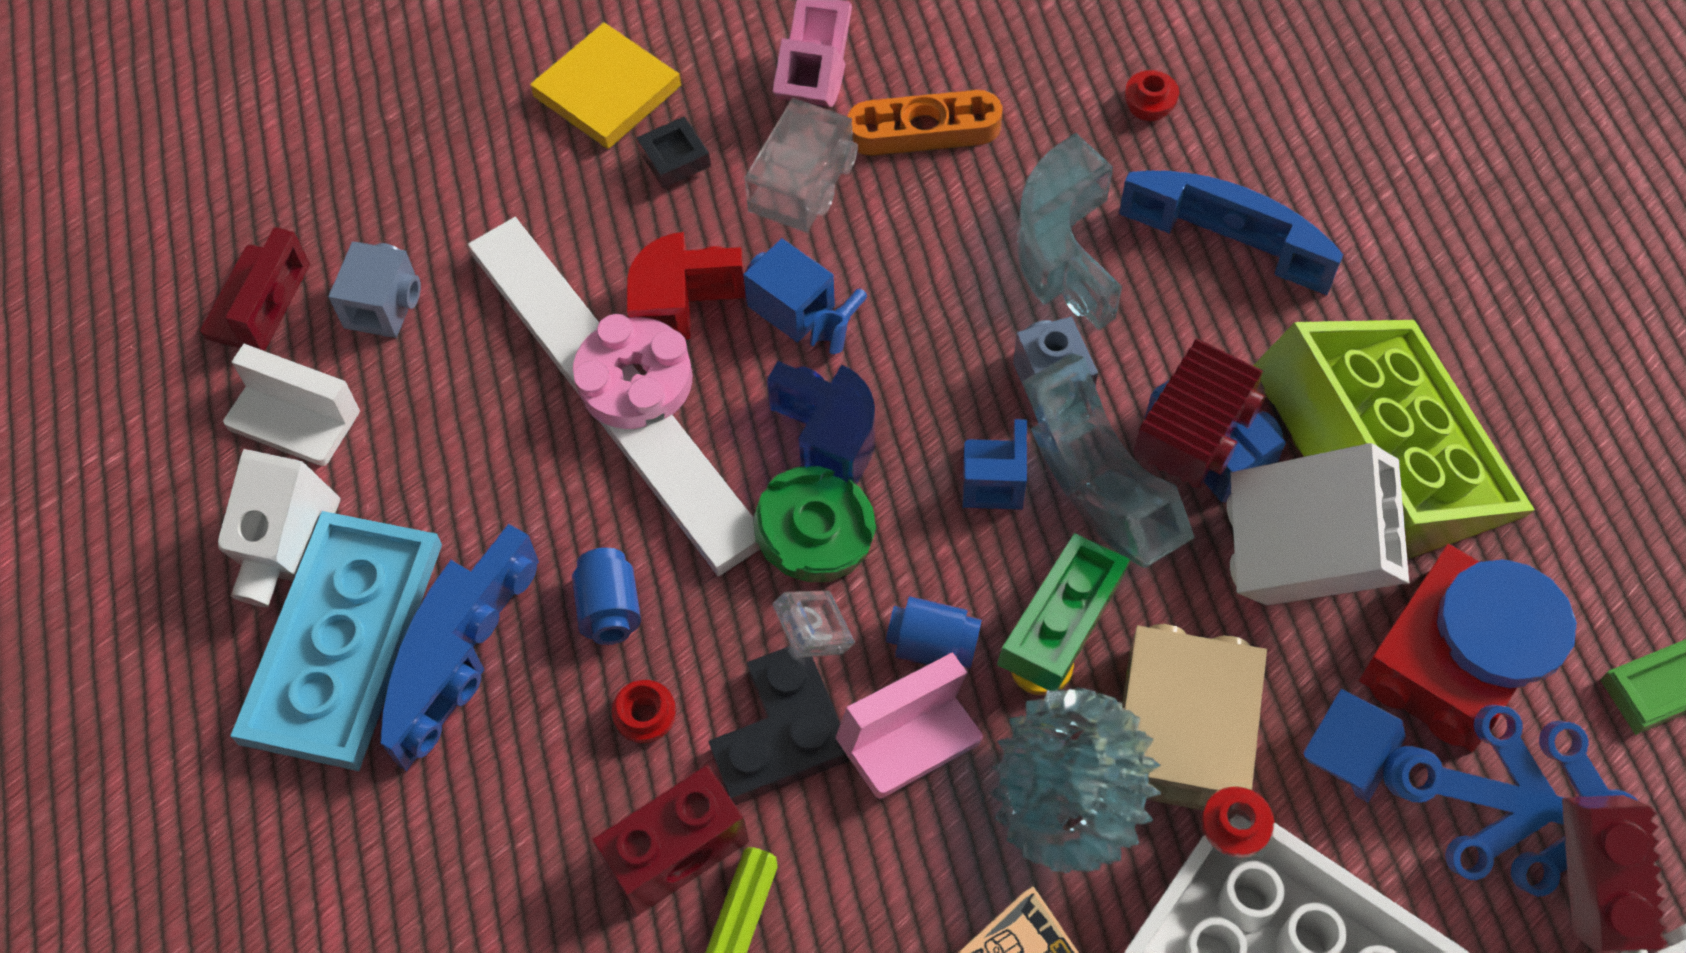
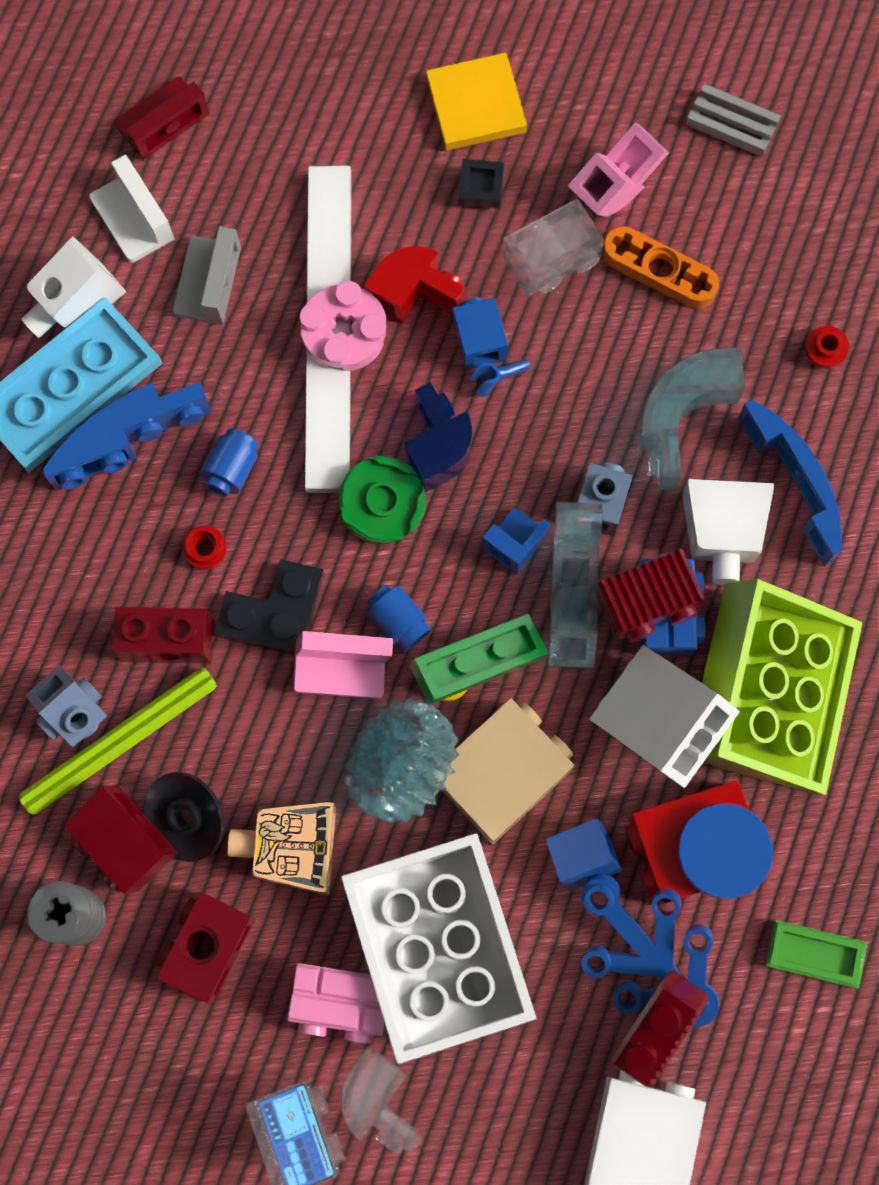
camera: 35 degrees right, 15 degrees up
sand blue brick [328,241,421,338] -> none
clear tile [772,591,855,658] -> none
red plate [1202,786,1274,858] -> none
none -> light grey panel [173,226,241,325]
none -> white torso [683,479,774,585]

